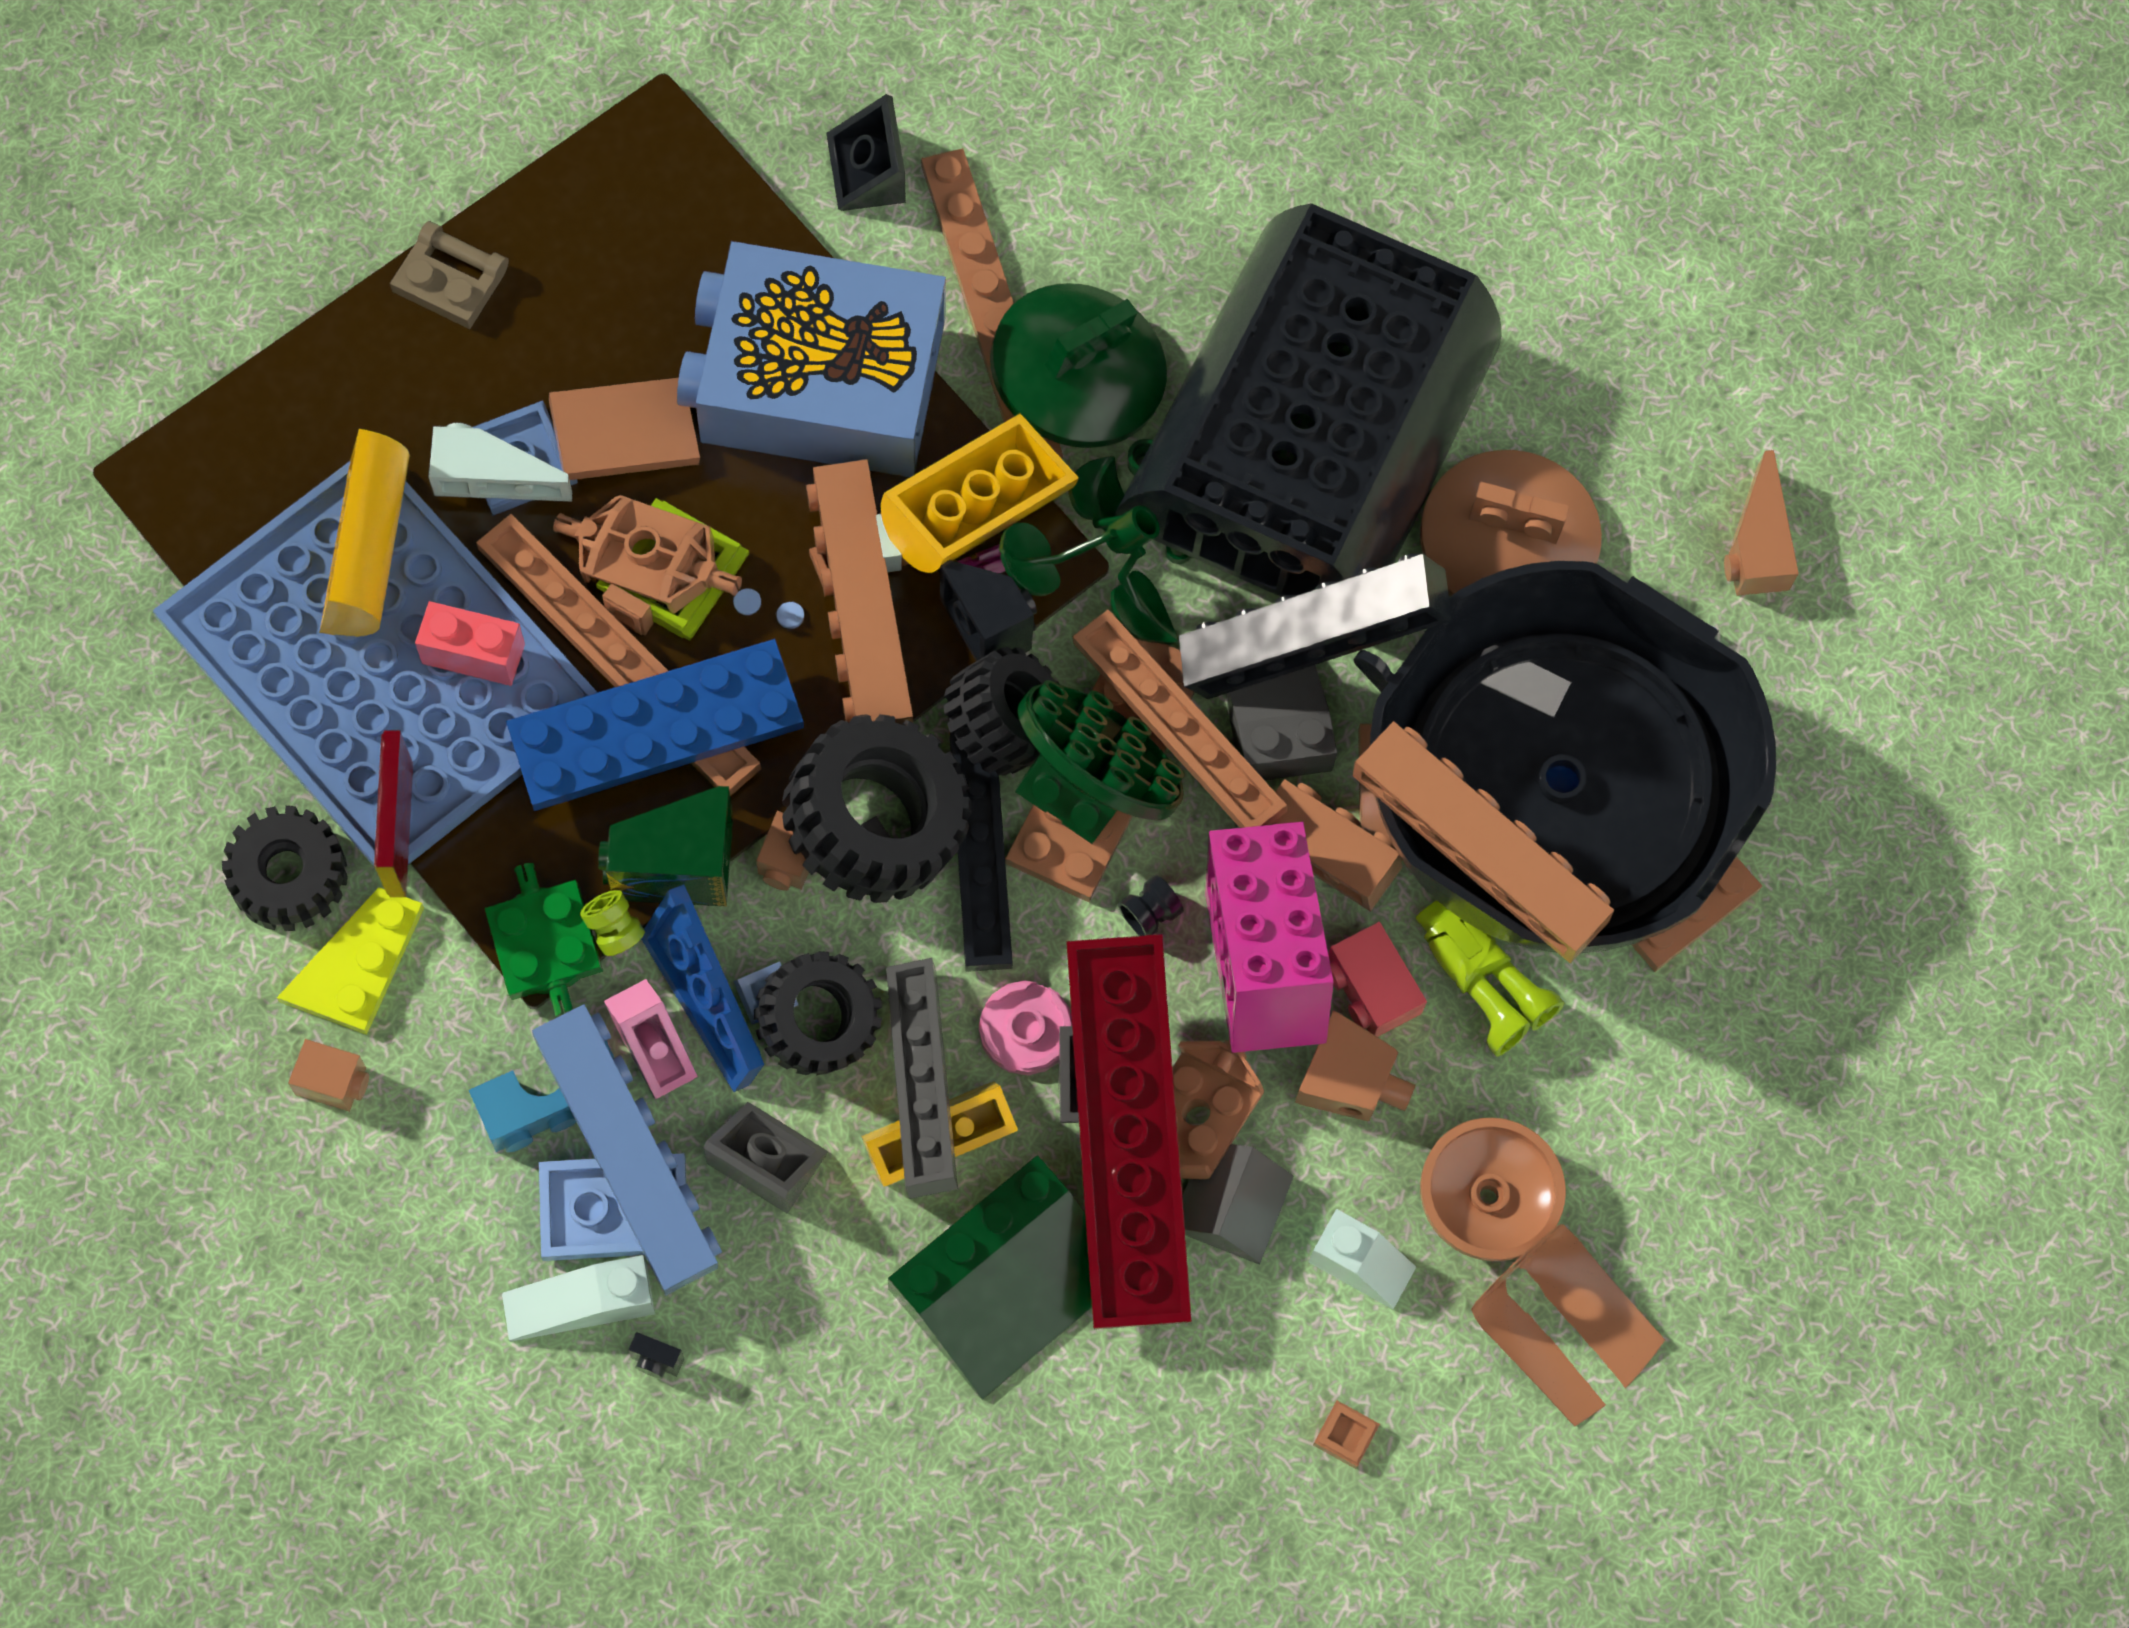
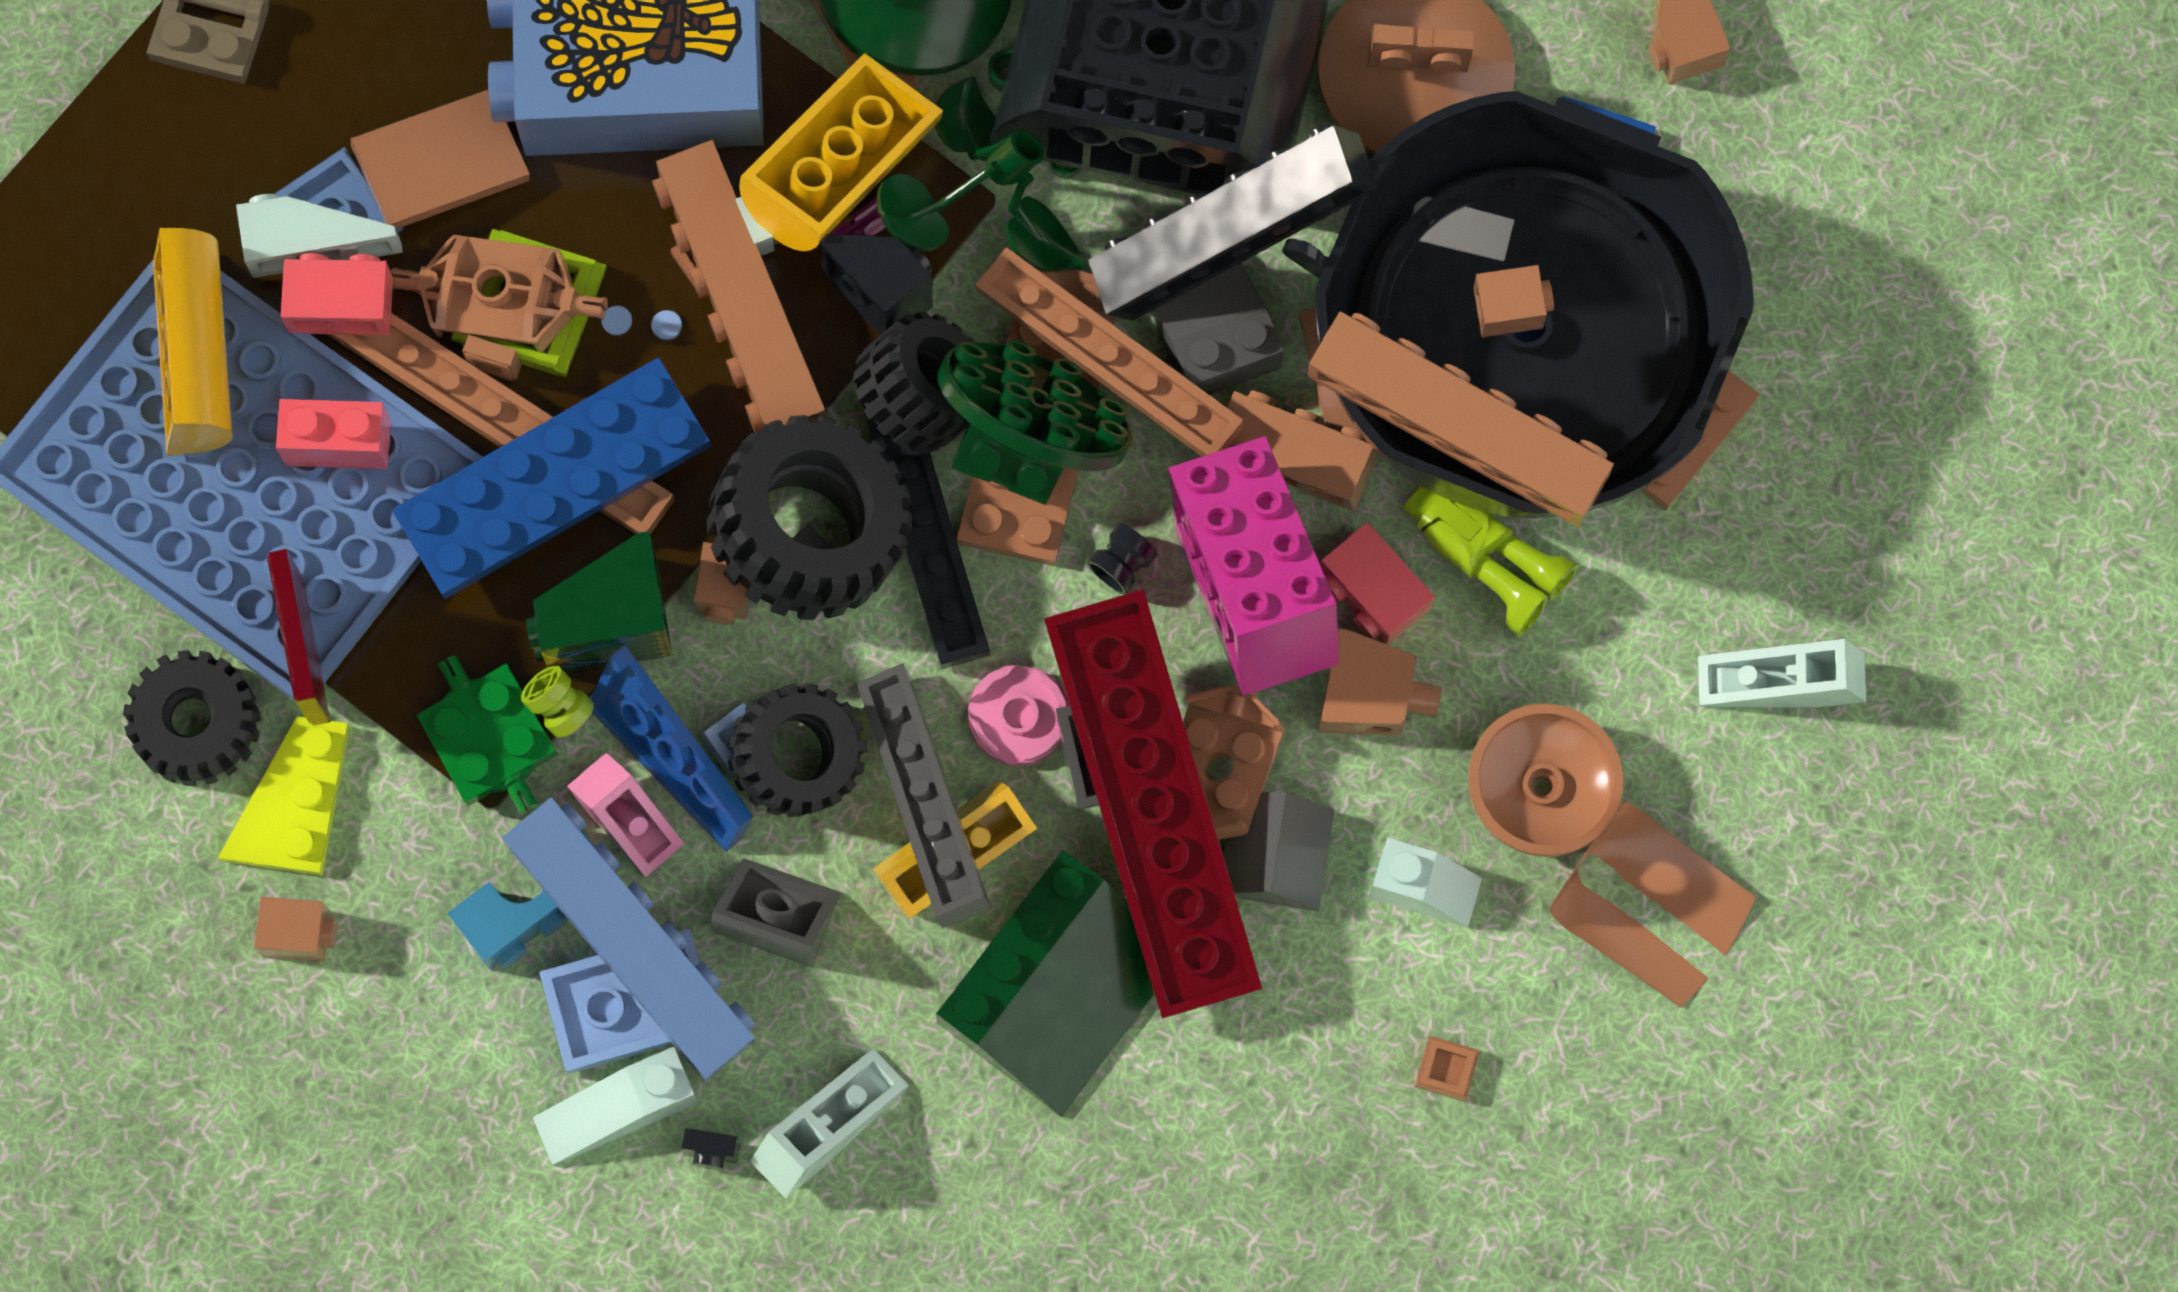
camera: 10 degrees left, 5 degrees up
none -> coral brick [281,253,393,335]
none -> light aqua slope [750,1048,909,1199]
none -> nougat brick [1473,265,1554,337]
none -> light aqua slope [1698,639,1866,707]

